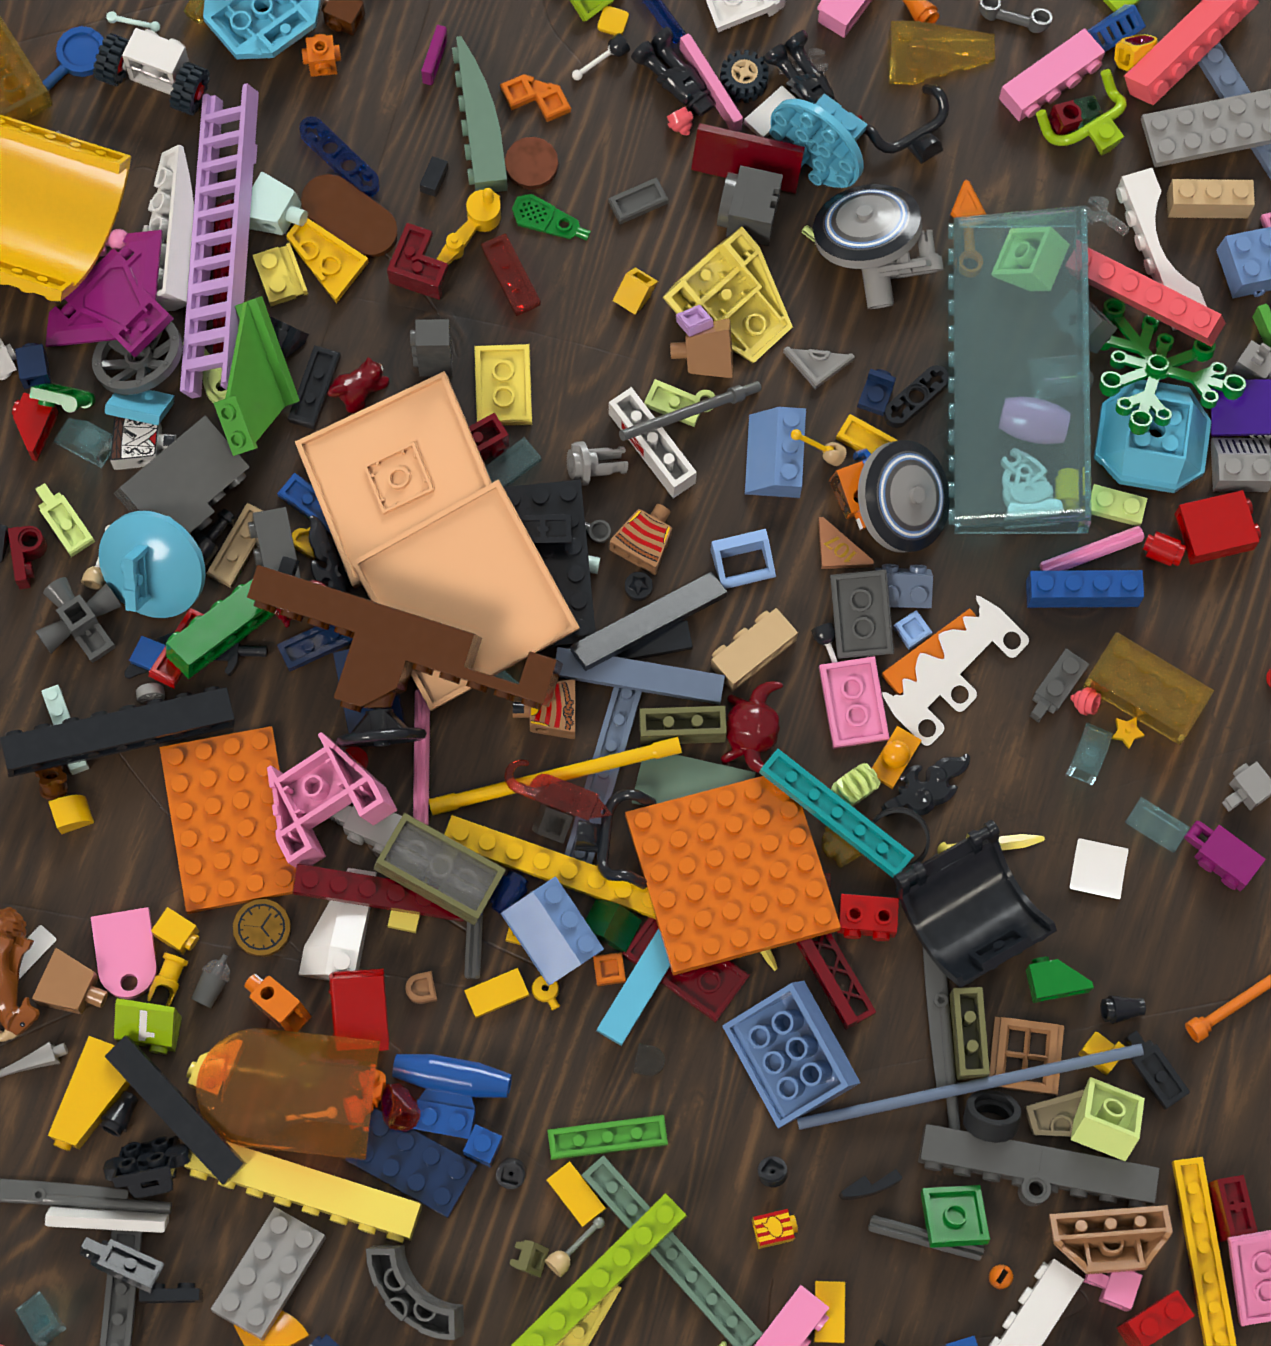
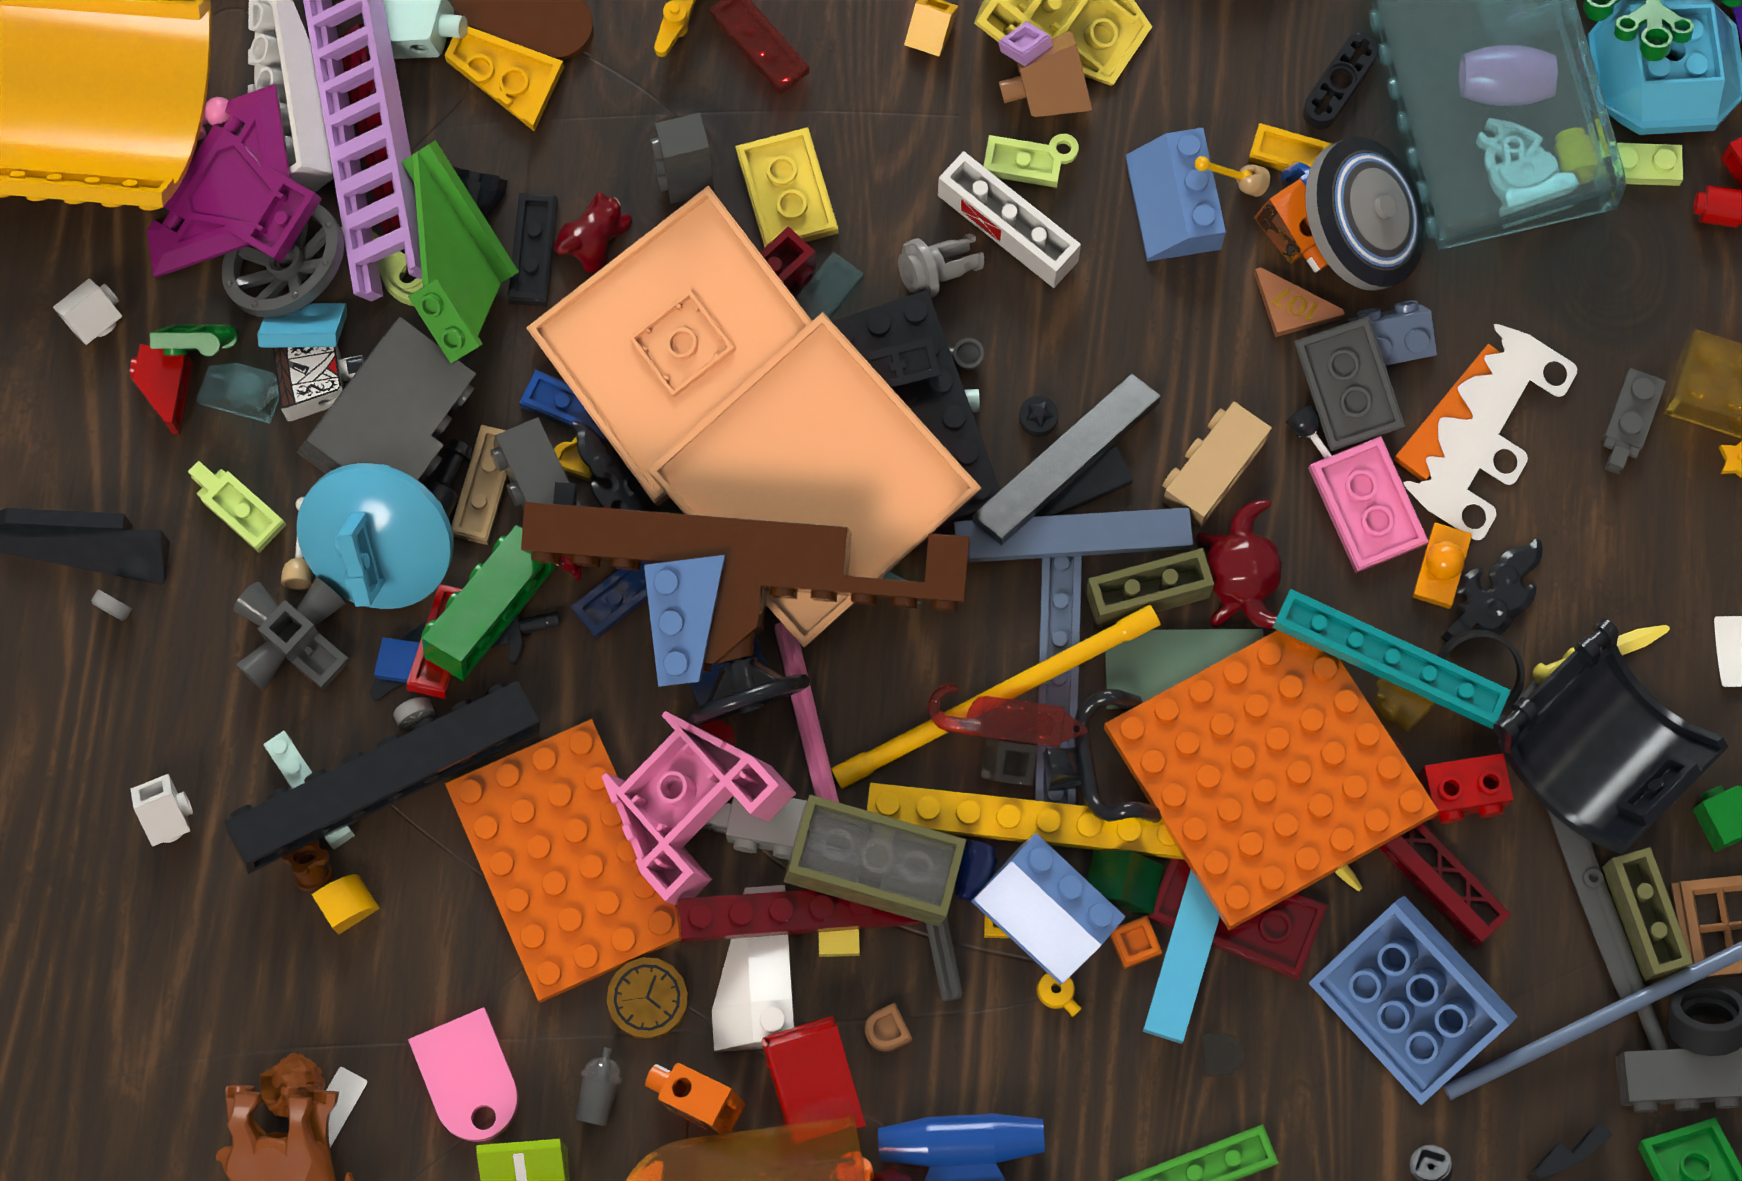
camera: 10 degrees left, 0 degrees up
dark red plate [8,526,47,589] -> none
dark blue brick [15,343,51,389] -> none
medium nougat torso [32,948,108,1014] -> none
yellow piece [147,953,188,1006] -> none
yellow brick [151,907,199,955] -> none
light yellow plate [253,243,308,306] -> none
dark red panel [387,223,448,300] -> none
yellow tile [464,968,529,1018] -> none
torso [513,680,575,739] -> none
medium nougat torso [610,504,672,576] -> none
dark grey bar [619,381,762,441] -> none
light blue tile [711,529,776,589] -> none
light grey tile [783,347,855,389] -> none
yellowish green gear [831,763,881,807] -> none
dark blue bracket [857,369,896,416] -> none
light blue tile [893,610,933,650] -> none
blue brick [1026,570,1144,608] -> none
bright pink axle [1039,526,1145,571] -> none
clear light blue slope [1066,723,1113,785] -> none
coral plate [1070,687,1101,716] -> none
none -> medium blue wing [644,555,726,687]

